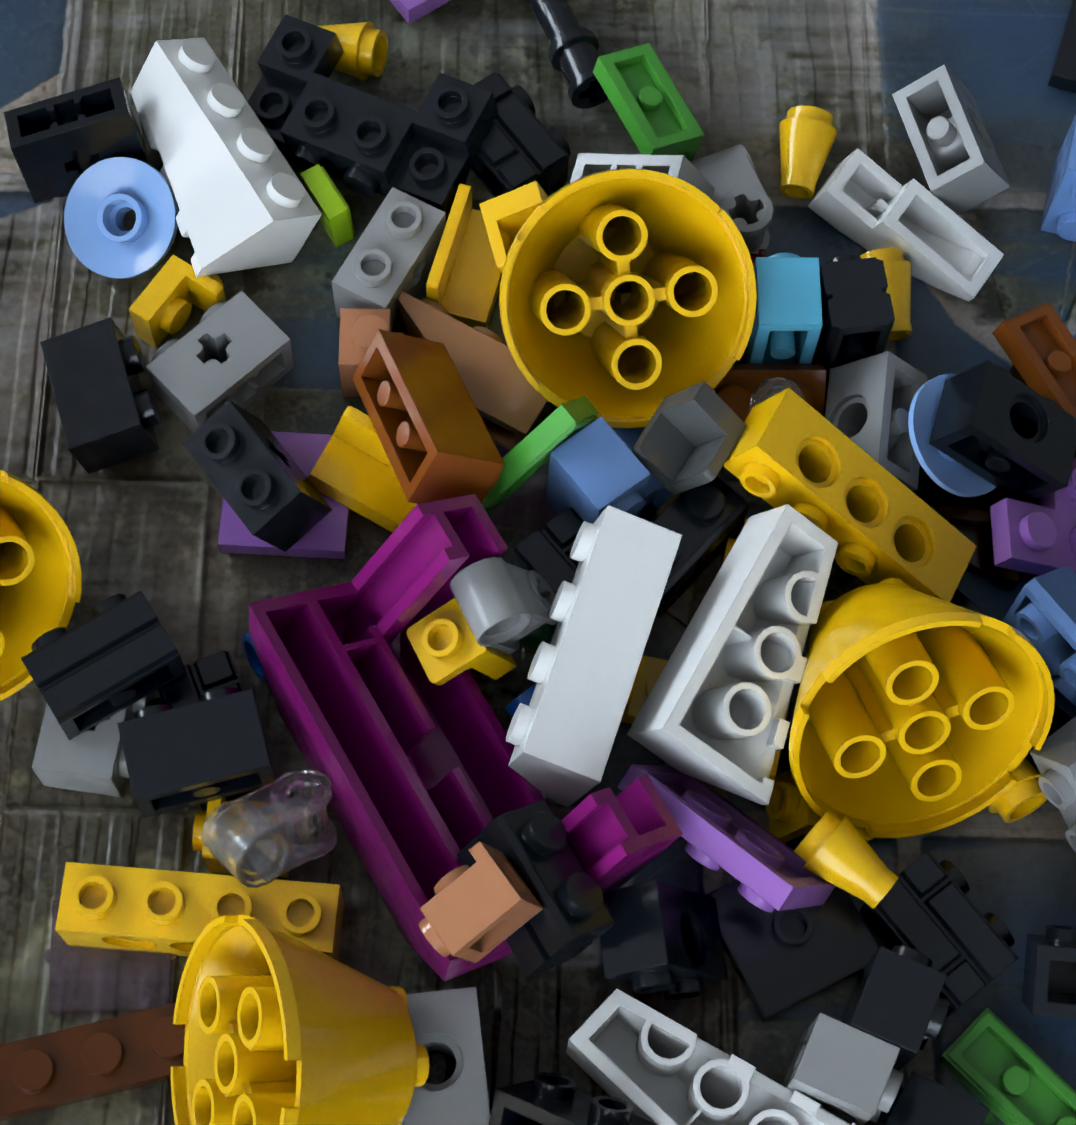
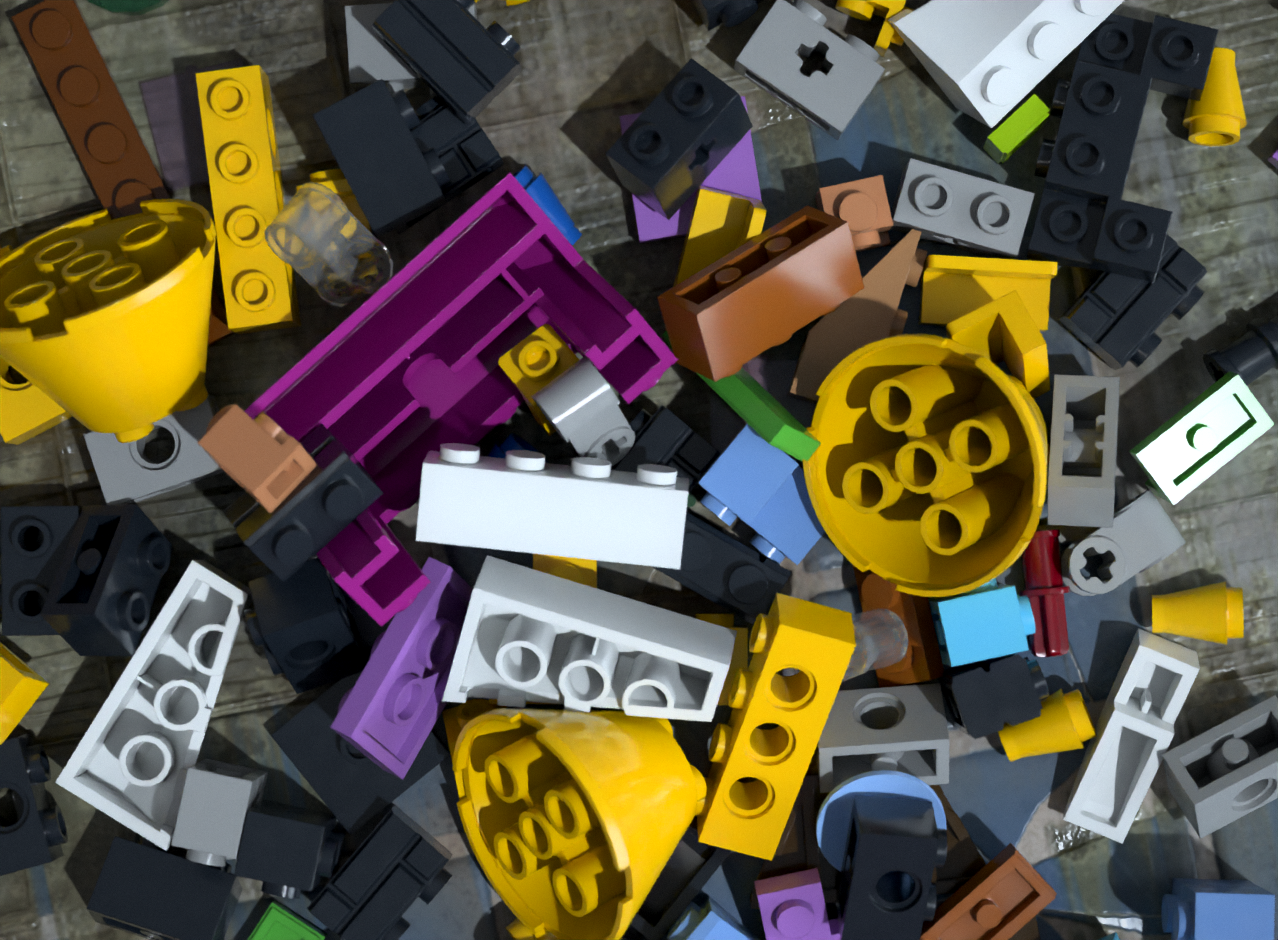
camera: 80 degrees right, 20 degrees up
dark grey panel [632,381,747,495] -> none
yellow cone [793,810,899,909] -> none

